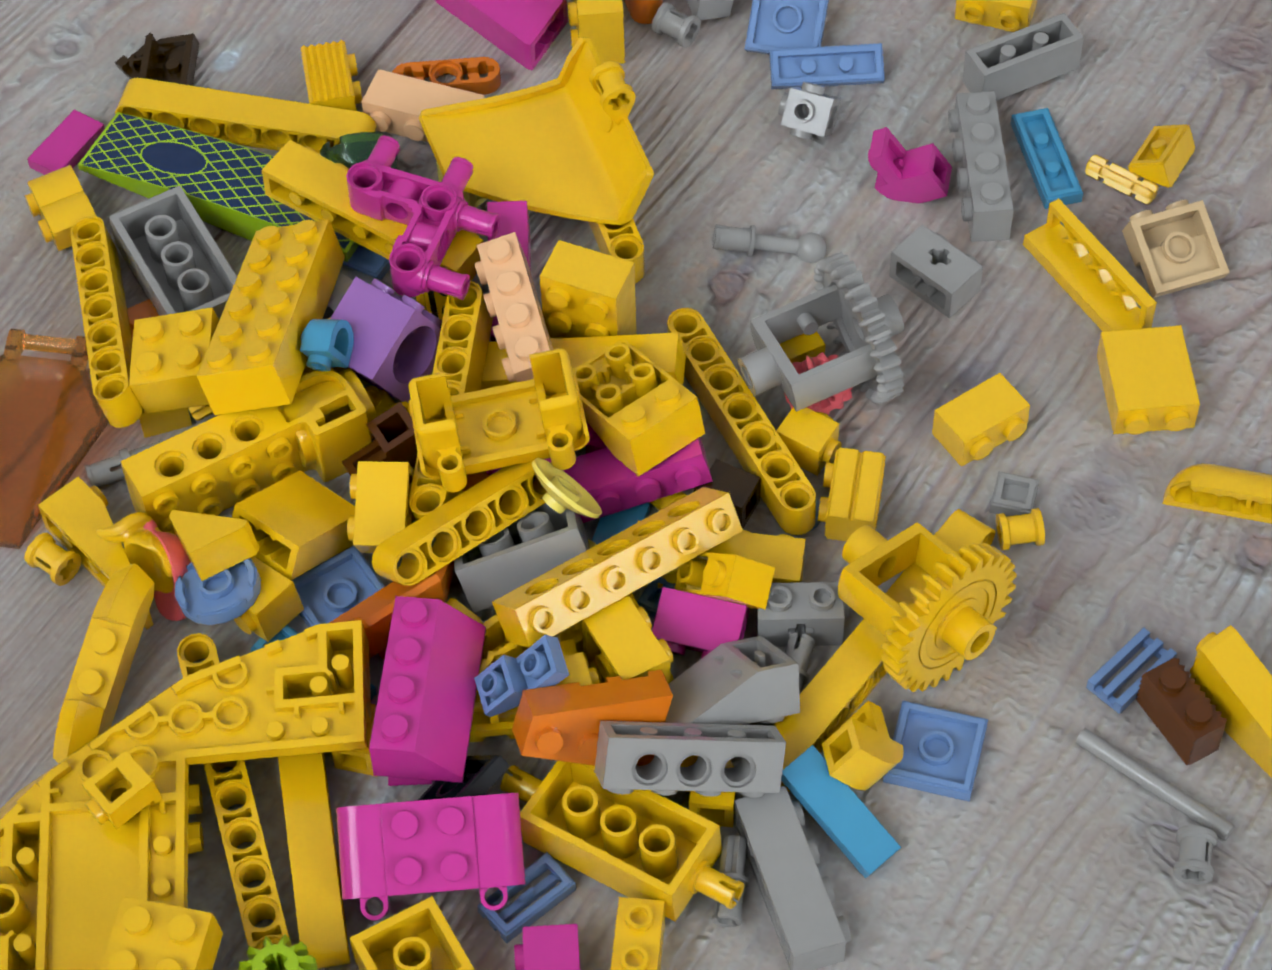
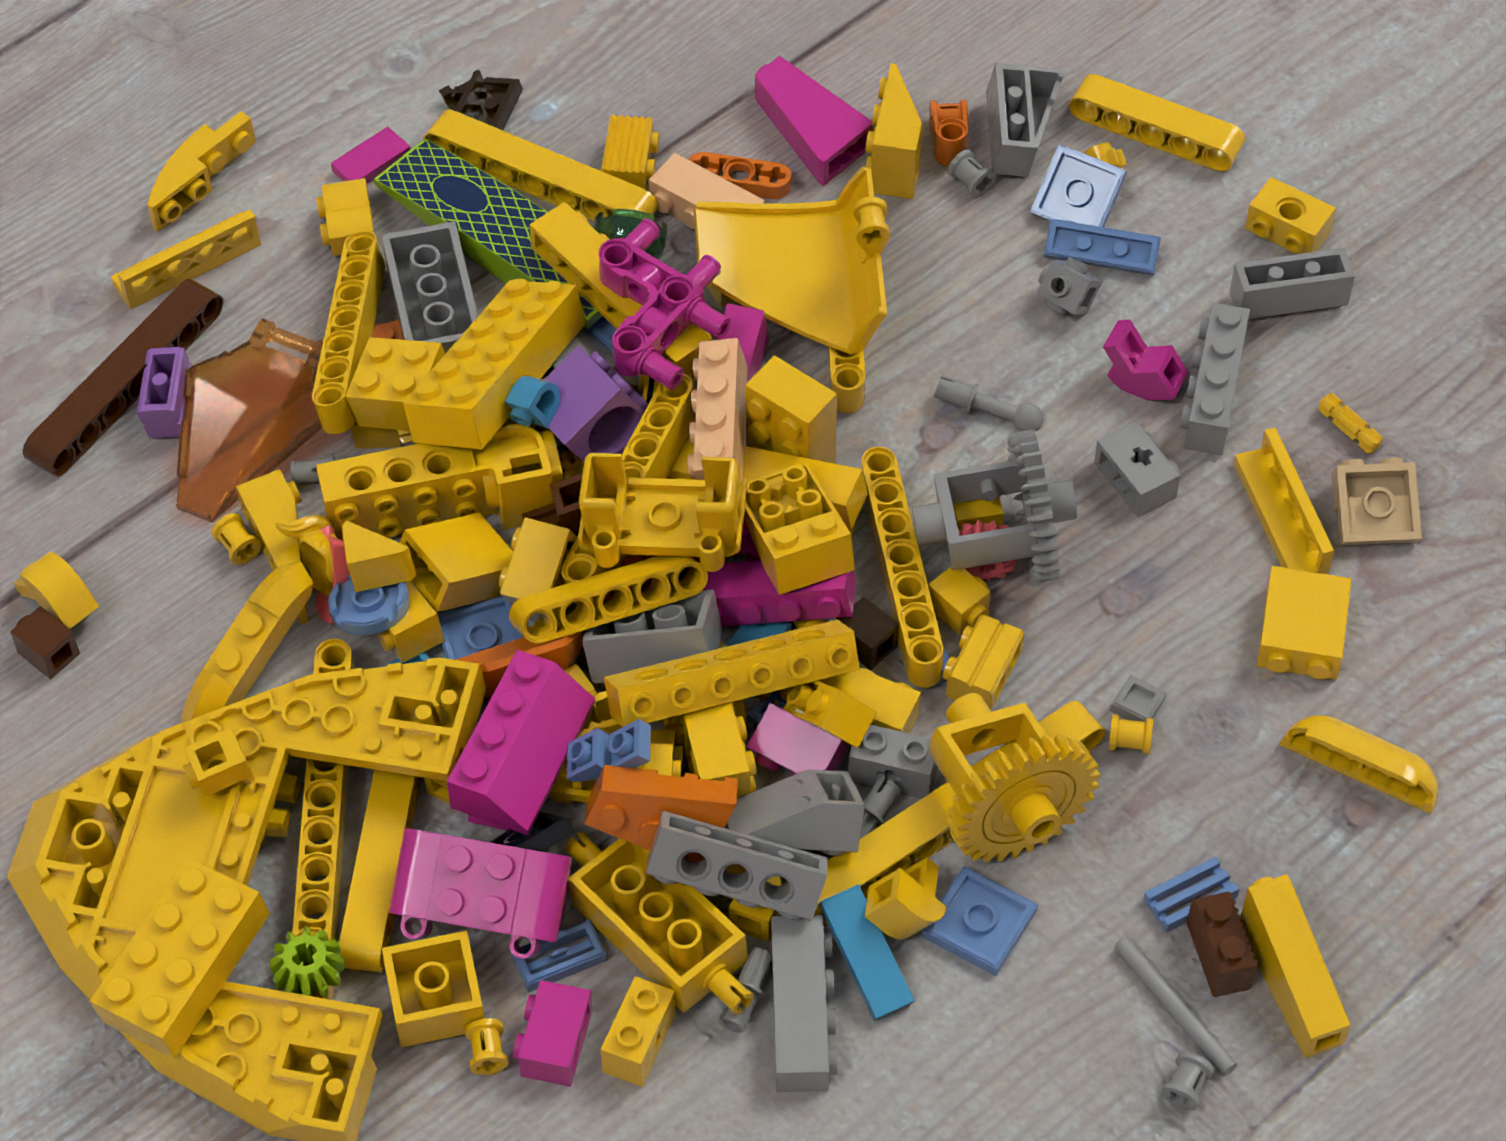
camera: 15 degrees right, 0 degrees up
light yellow dish [532,458,602,518] -> none
yellow brick [932,373,1030,467] -> none
dark azure tile [1010,108,1083,209] -> none
yellow slope [1128,124,1195,188] -> none

